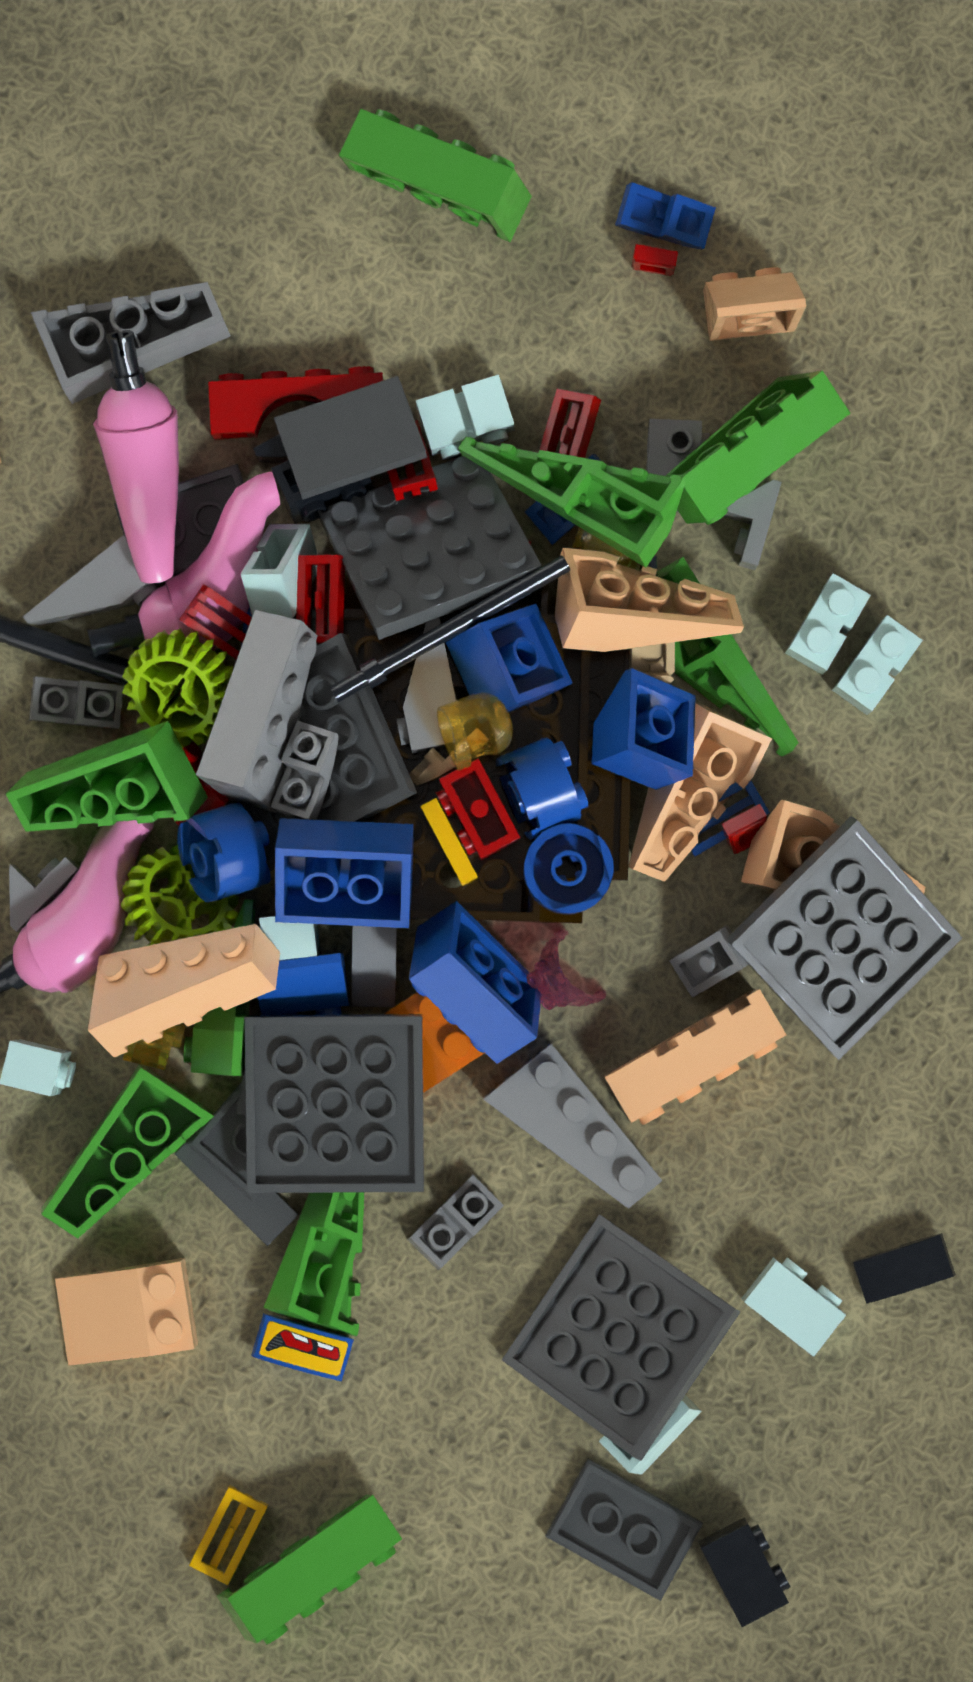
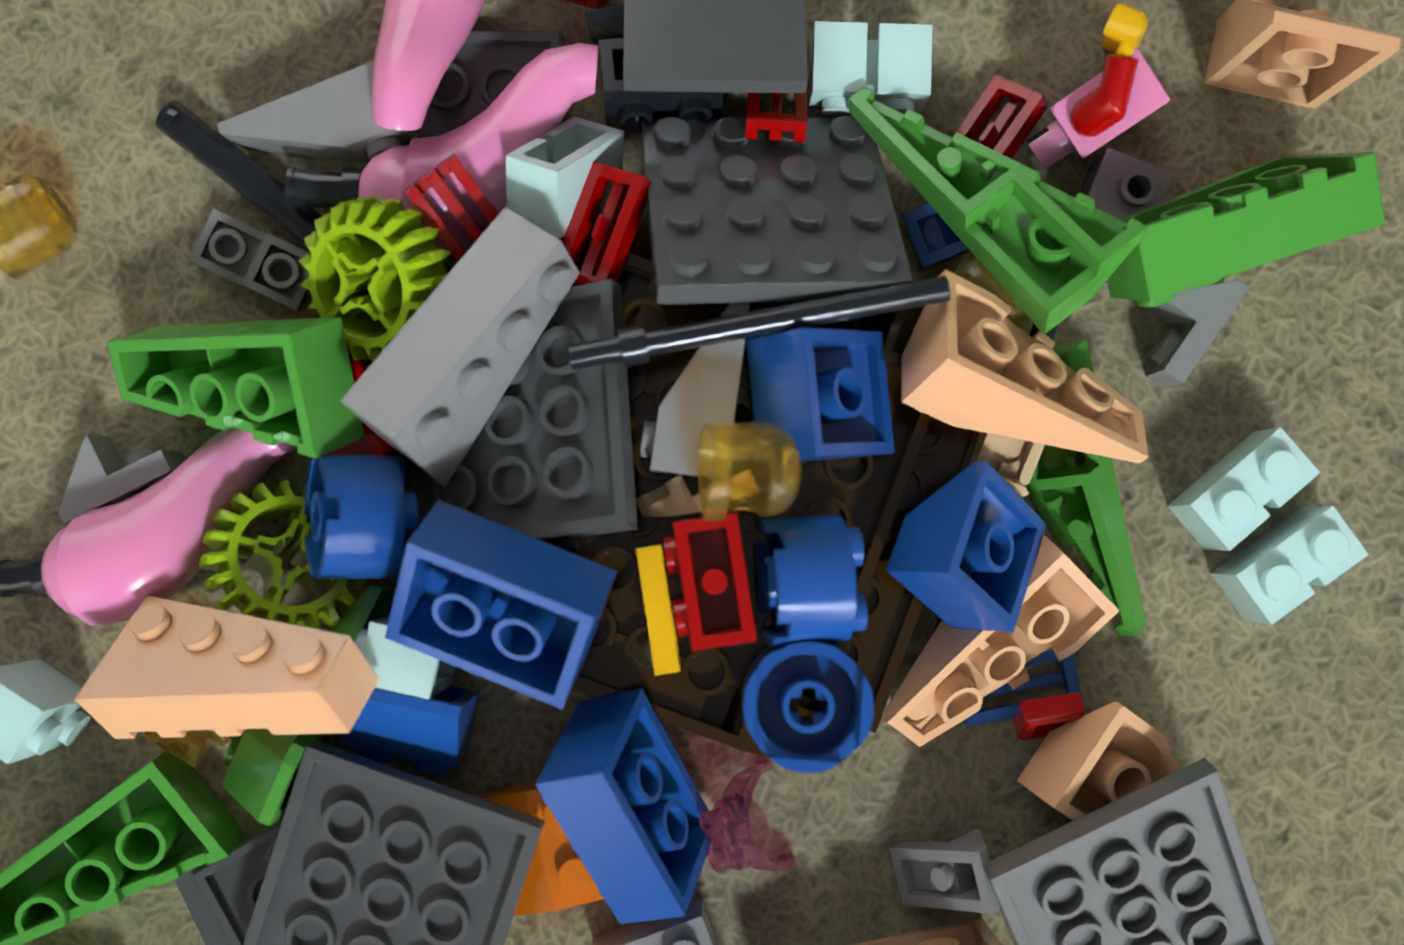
camera: 20 degrees right, 0 degrees up
light grey slope [270,720,339,820] -> none
light grey slope [352,926,397,1007] -> none
none -> torso [1026,3,1171,170]

